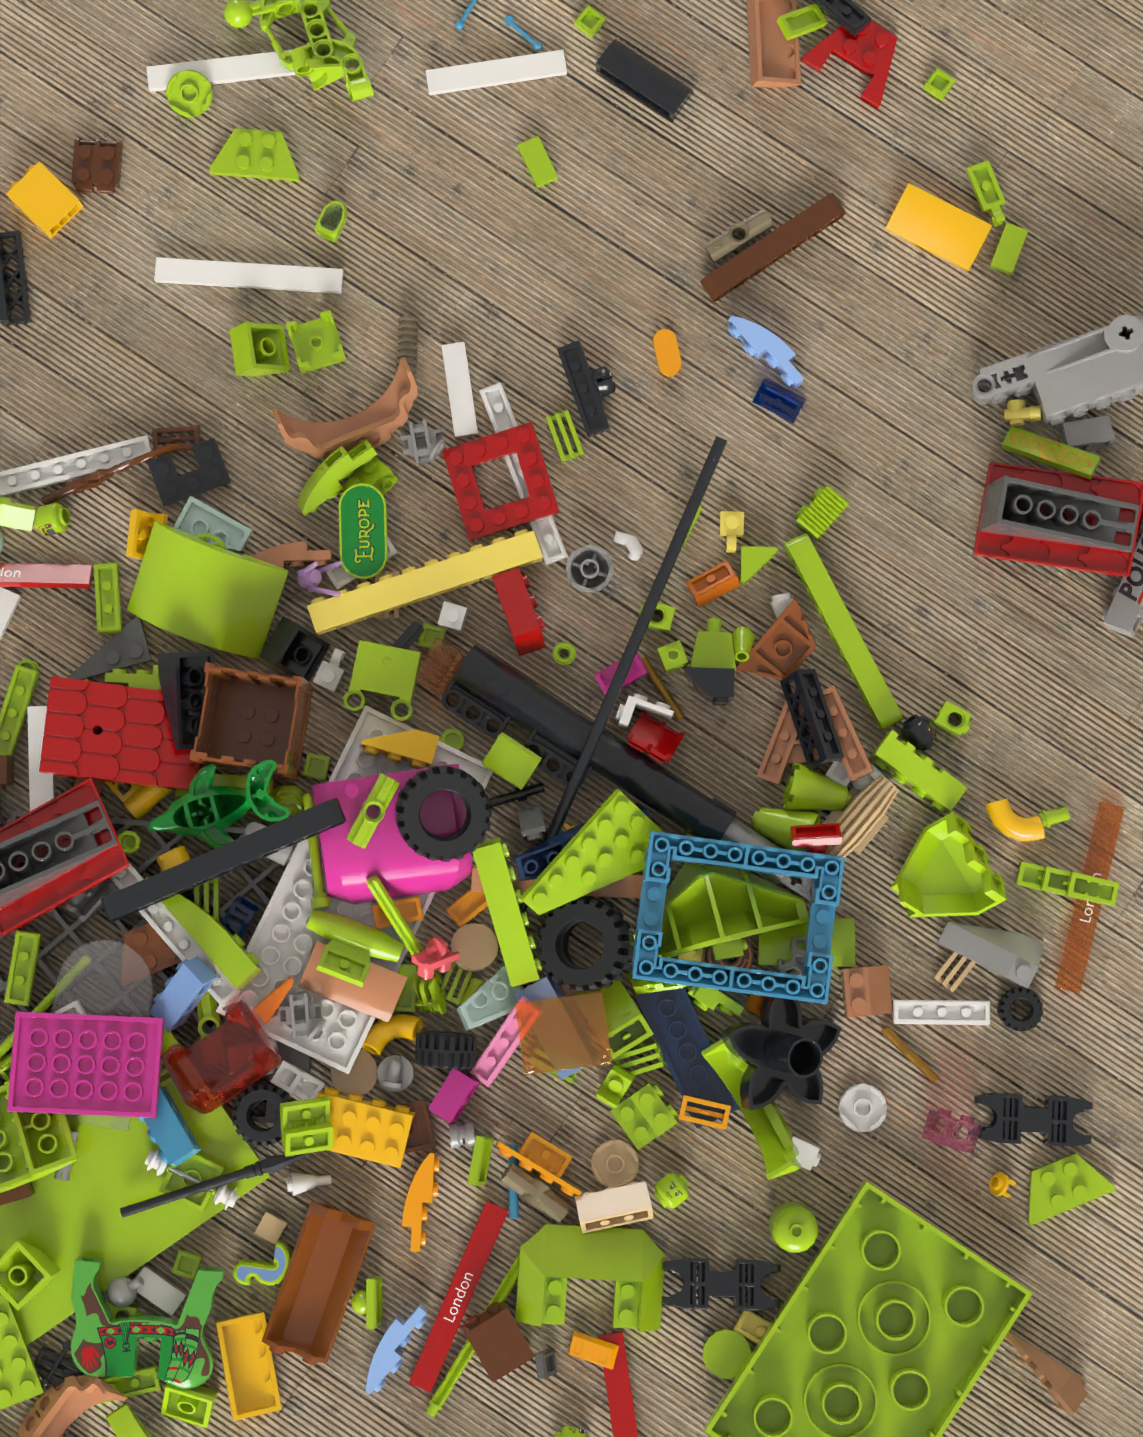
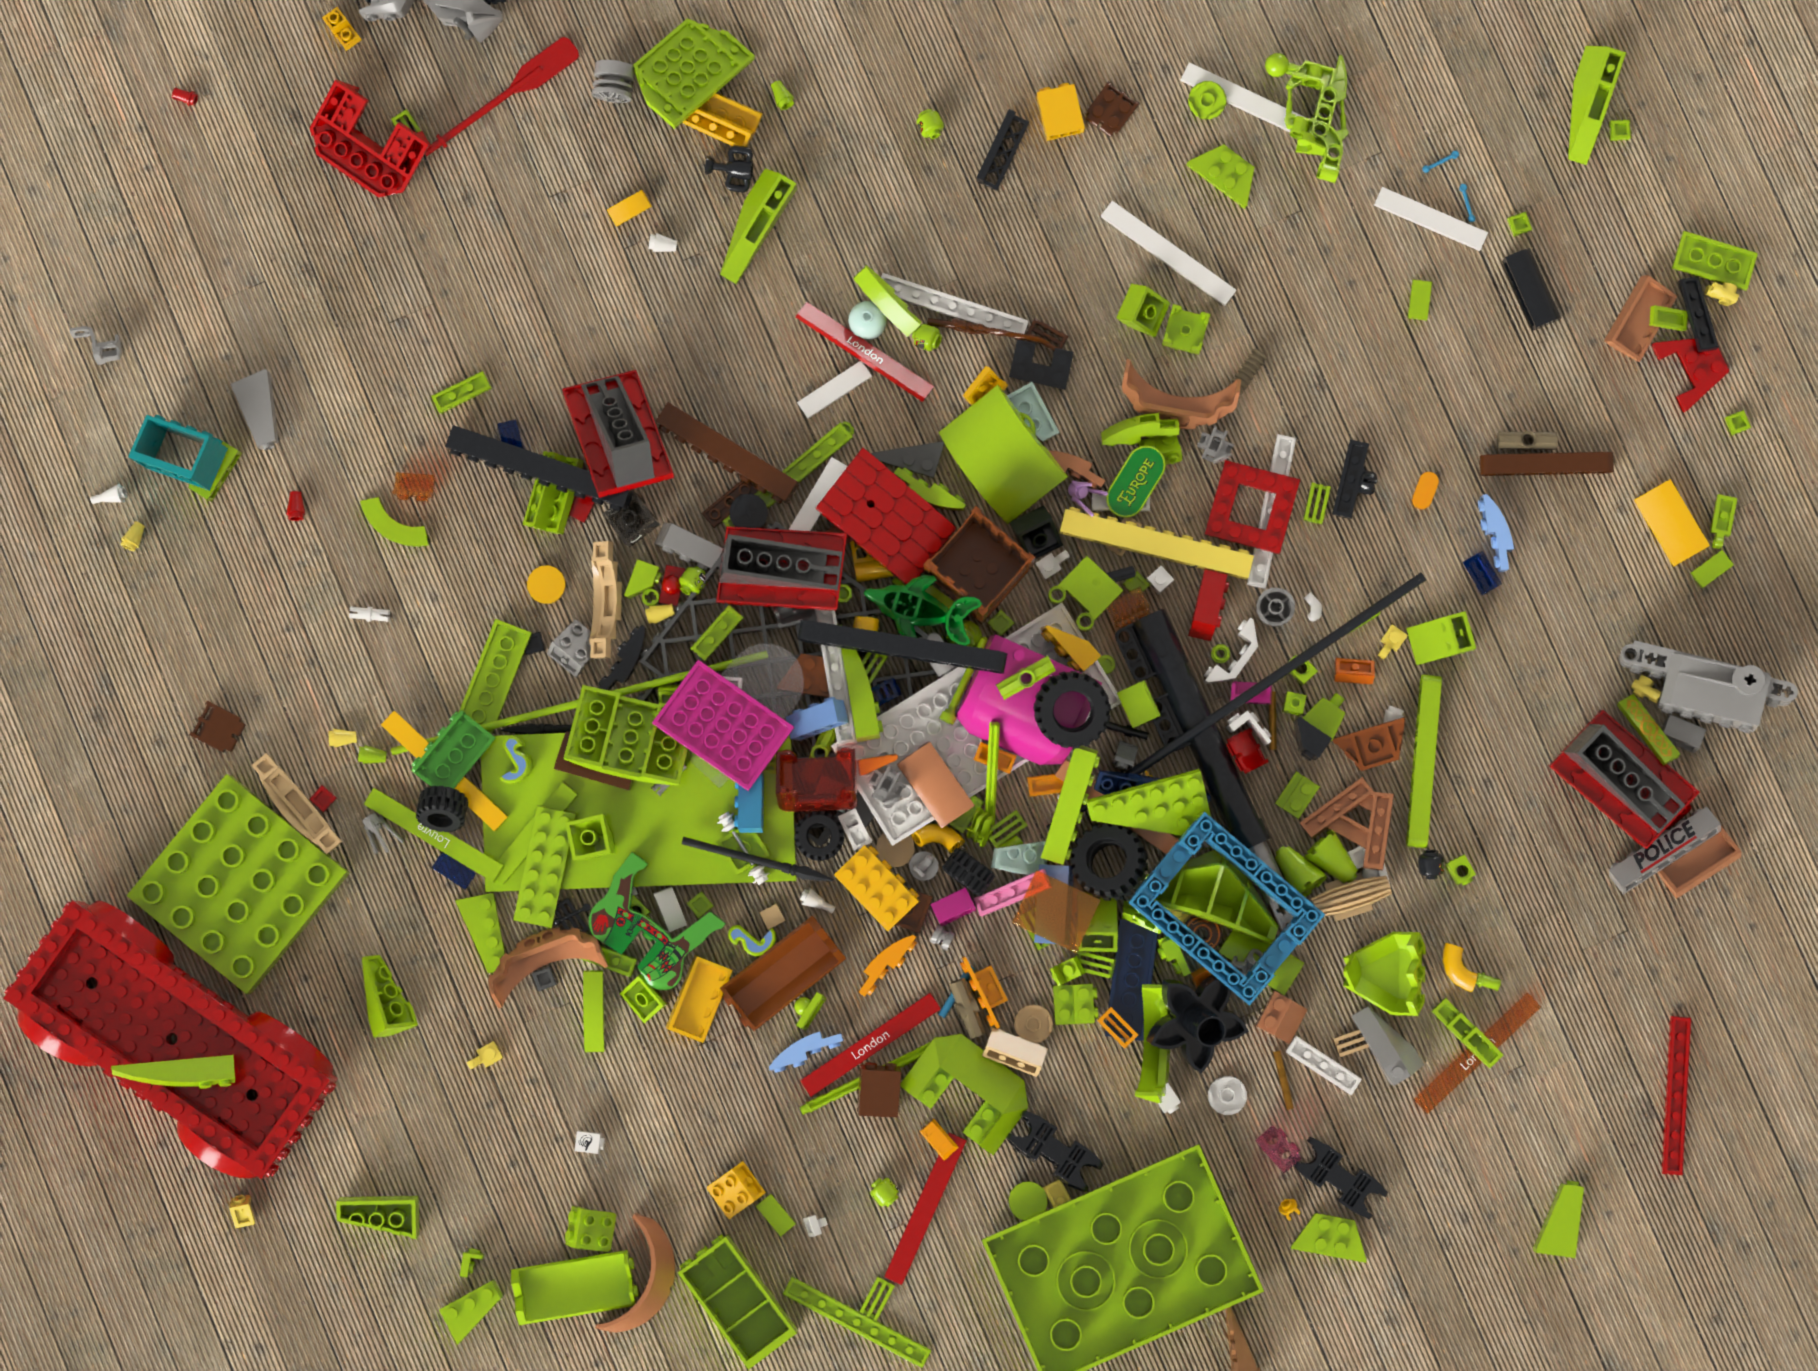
camera: 35 degrees right, 0 degrees up
lime tile [93,562,123,635] -> none
light grey piece [107,1276,144,1307] -> none
black wedge [158,651,215,750] -> none
lime slope [280,1096,333,1157] -> none
lime plate [306,909,404,987] -> none
rock [314,201,348,243] -> none
coral hips [411,937,460,980] -> none
white tile [441,342,478,438] -> none
tan tile [450,923,499,972] -> none
lime tile [467,1136,494,1186] -> none
dark grey tile [535,1349,557,1379] -> none
lime head [653,1172,690,1209] -> none
lime brick [712,938,747,960] -> none
lime cone [732,627,755,662] -> none
lime slope [739,546,778,586] -> none
lime cylinder [769,1201,818,1253] -> none
black fence [780,669,844,770] -> none
red tile [790,823,842,854] -> none
lime brick [795,485,849,541] -> none
lime wedge [870,730,967,813] -> none
black tyre [997,988,1044,1031] -> none
none -> white slope [1203,617,1258,684]
none -> lime plate [1274,771,1320,819]
none -> lime slope [1406,611,1476,666]

